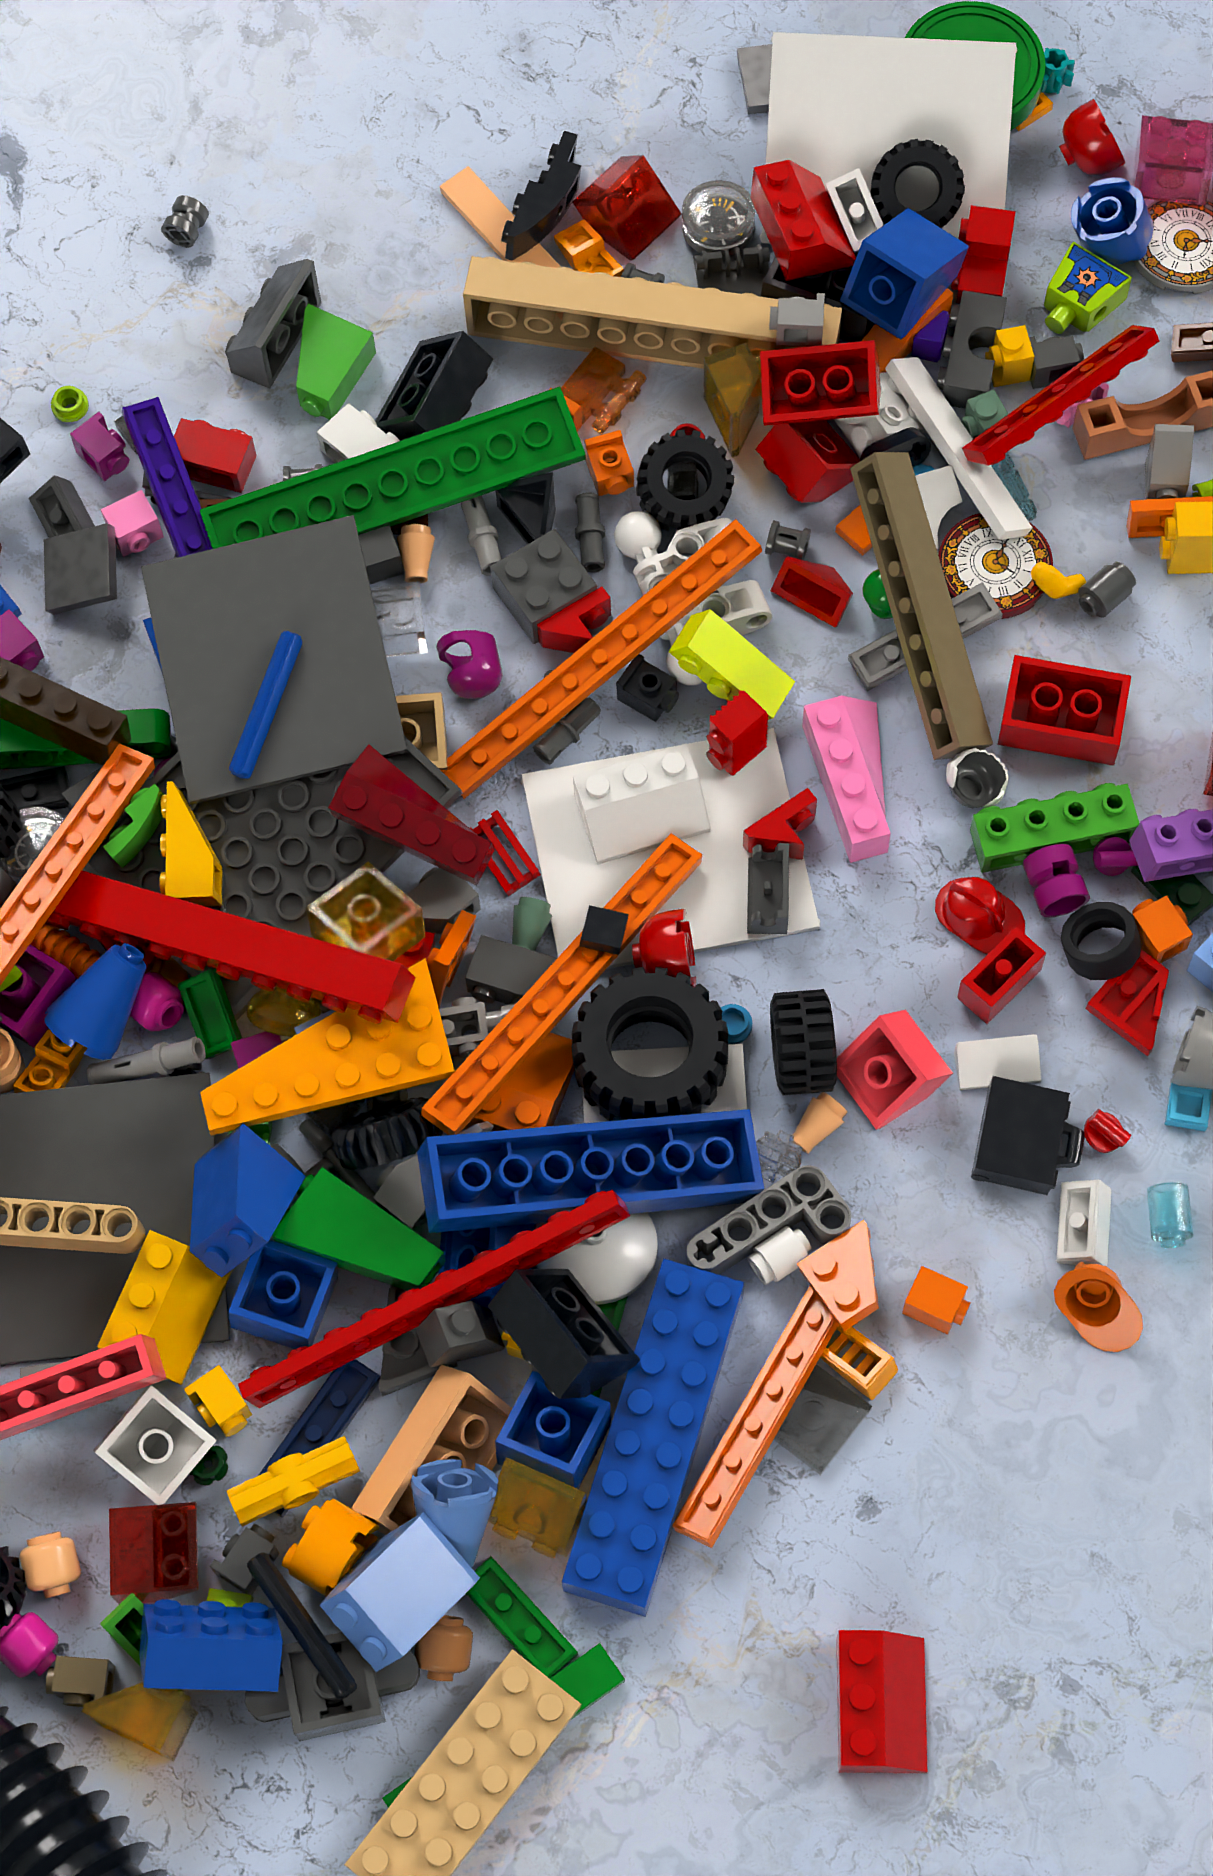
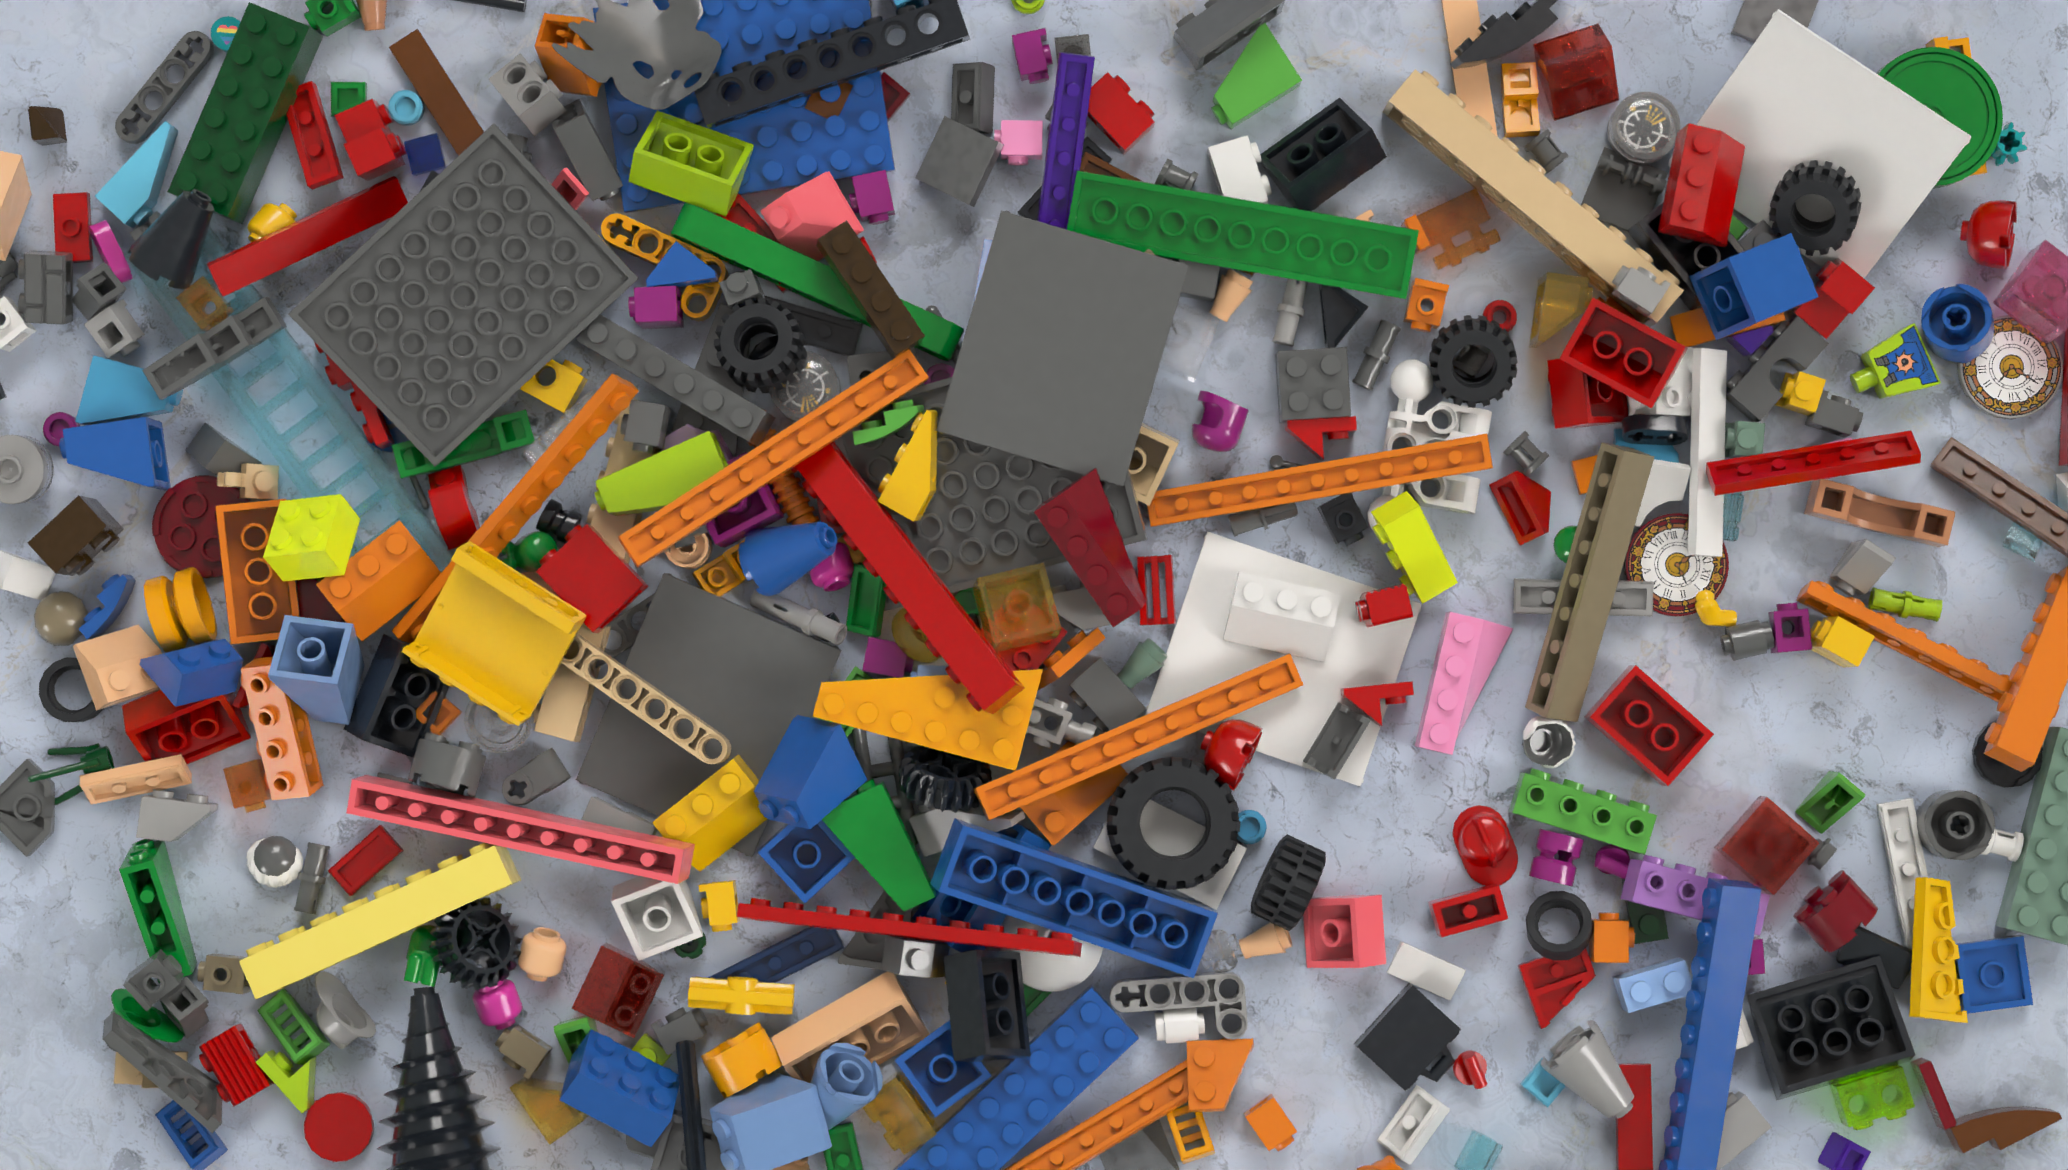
camera: 30 degrees right, 20 degrees up
blue axle [229,631,302,779] -> none
black tile [580,905,629,955] -> none
white slope [825,168,883,253] -> none
none -> magenta brick [1768,602,1812,653]

